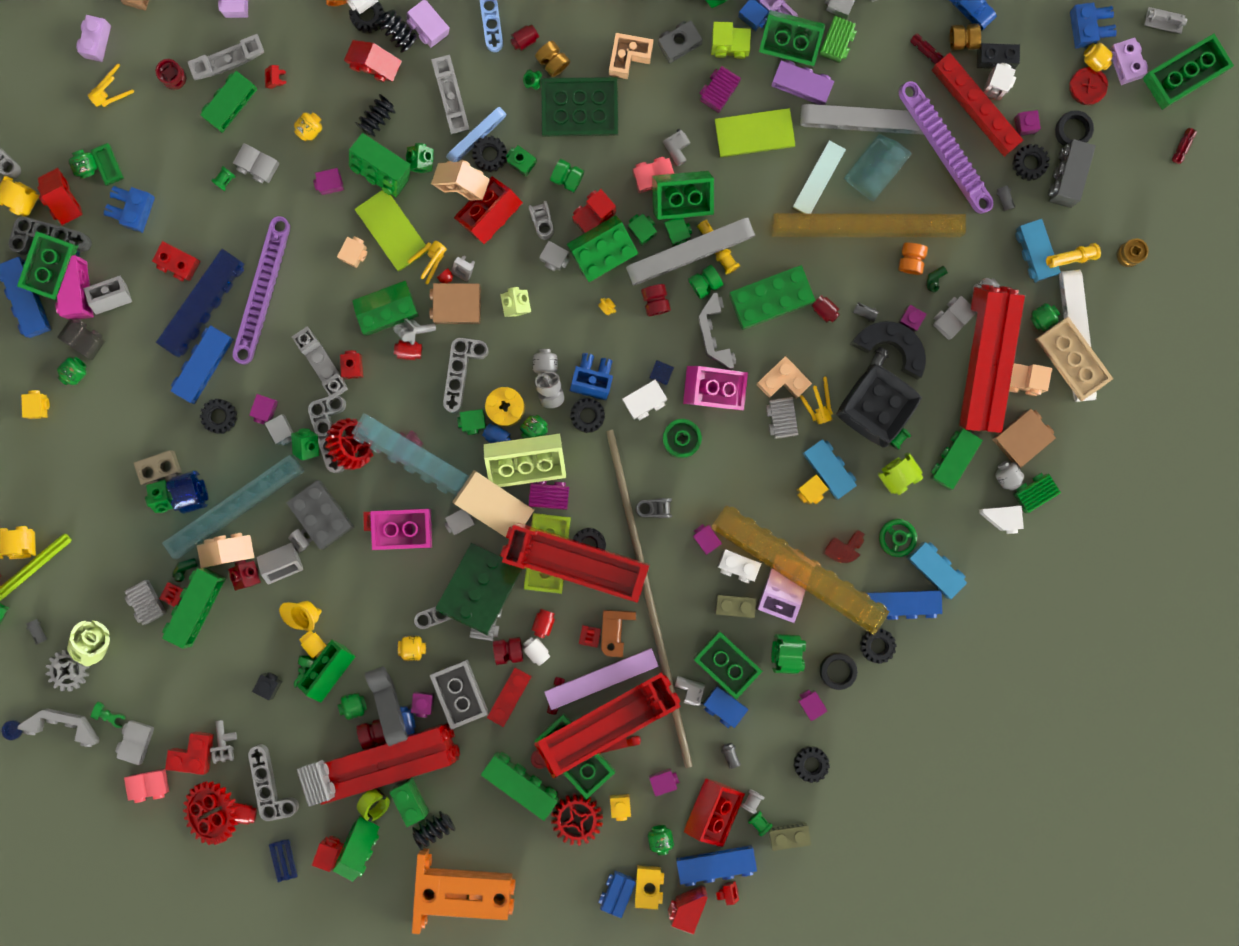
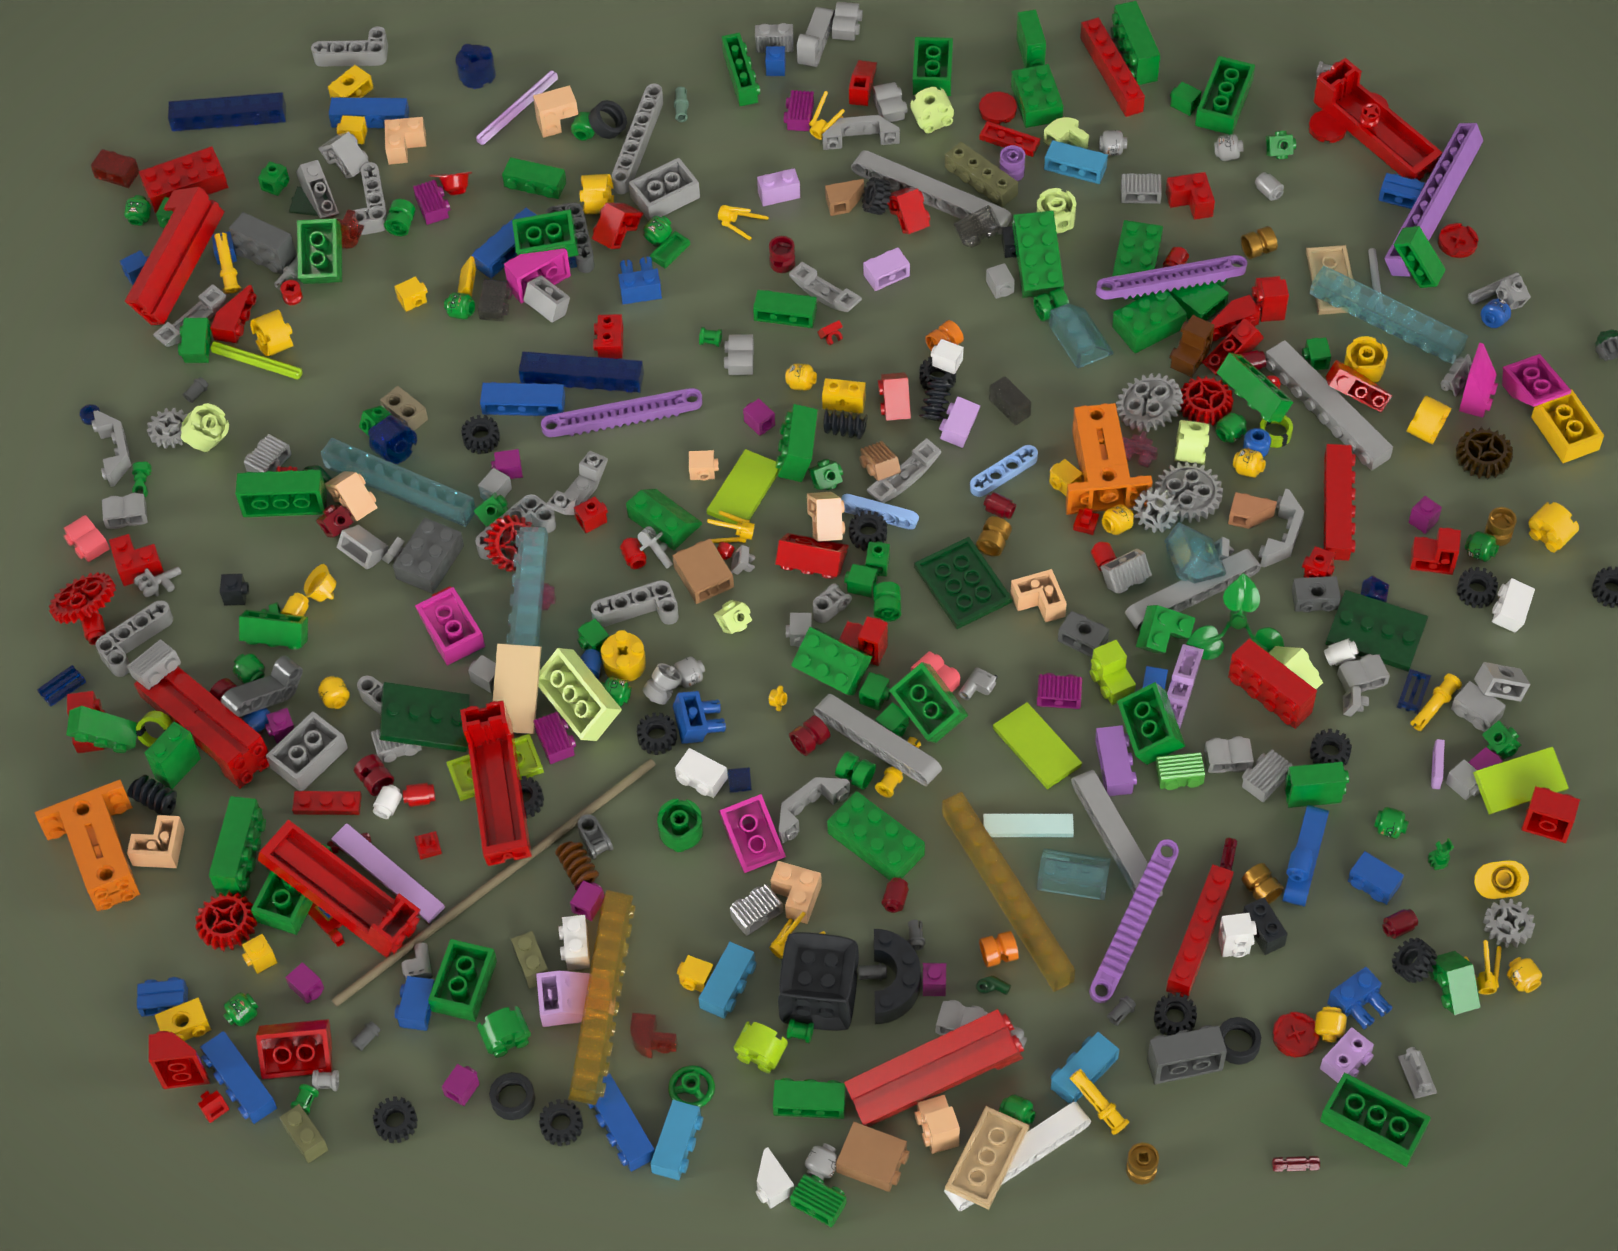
camera: 65 degrees right, 30 degrees down
green plate [523,69,542,90] -> none
dark orange piece [601,610,636,657] -> none
magenta brick [1014,110,1041,136] -> none
none -> light nougat brick [127,815,185,868]
none -> yellow slope [458,256,476,297]
none -> reddish brown piece [555,841,599,891]
none -> light grey brick [628,158,700,221]
none -> yellow brick [822,378,866,413]
none -> green brick [844,564,877,598]
none -> medium nougat brick [859,441,901,481]

